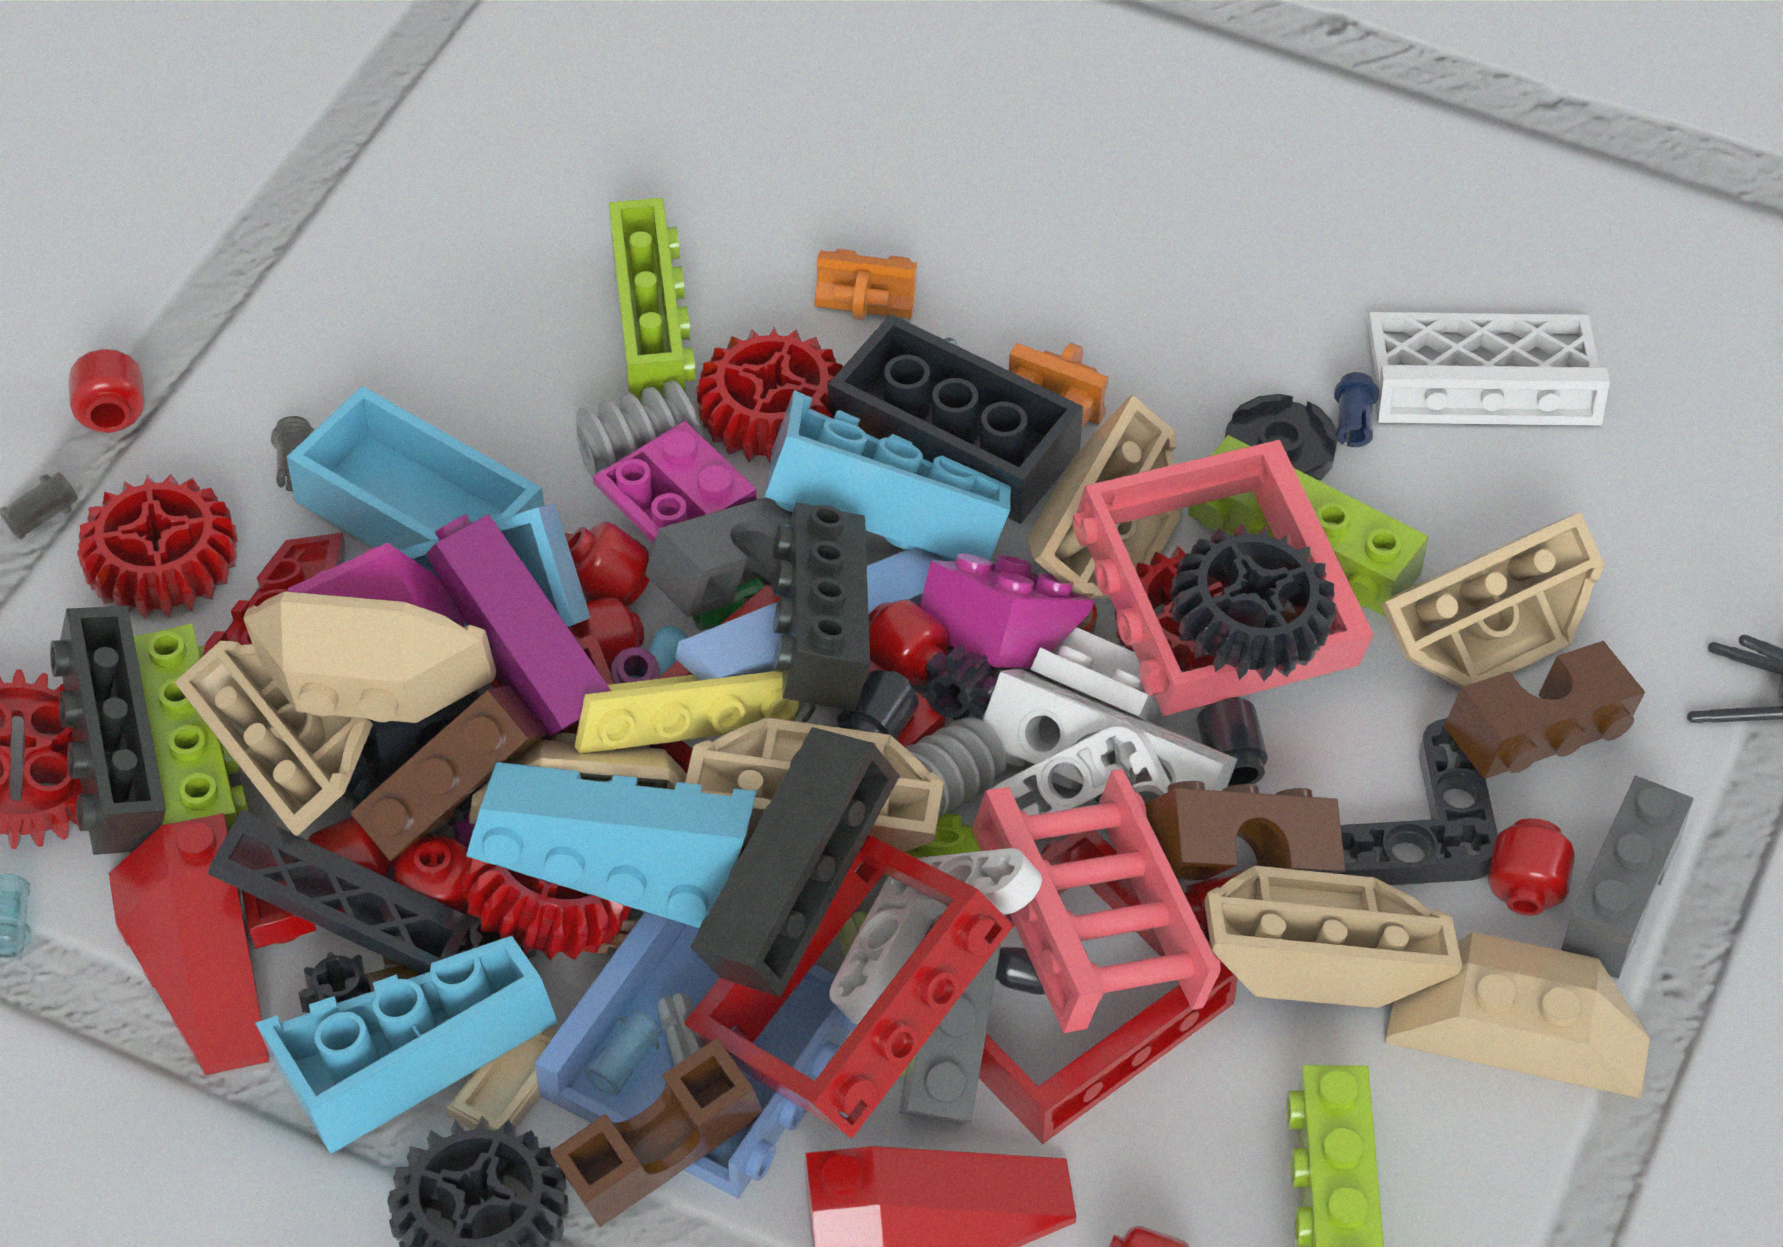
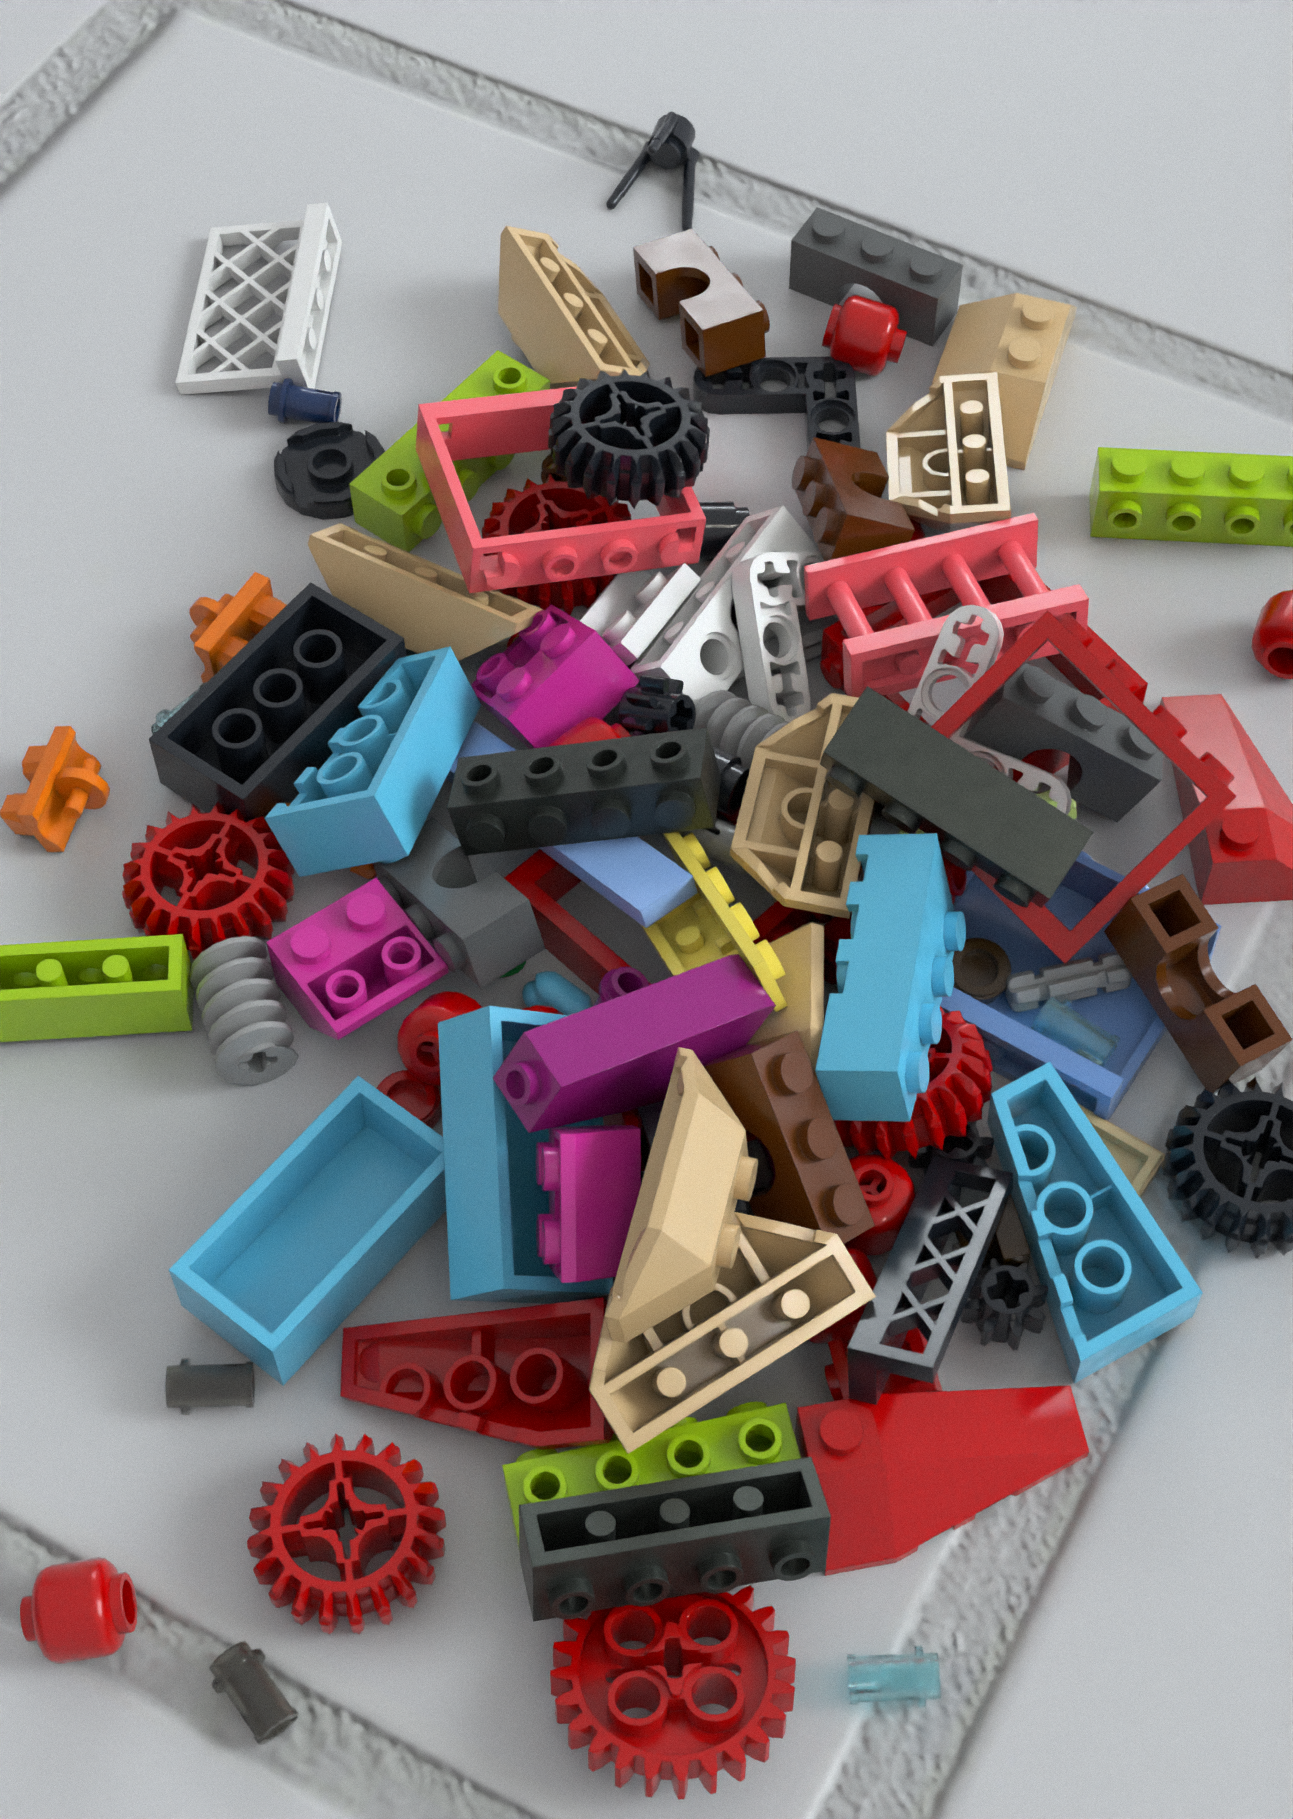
camera: 85 degrees left, 5 degrees up
none -> dark brown tile [952,938,1011,1005]

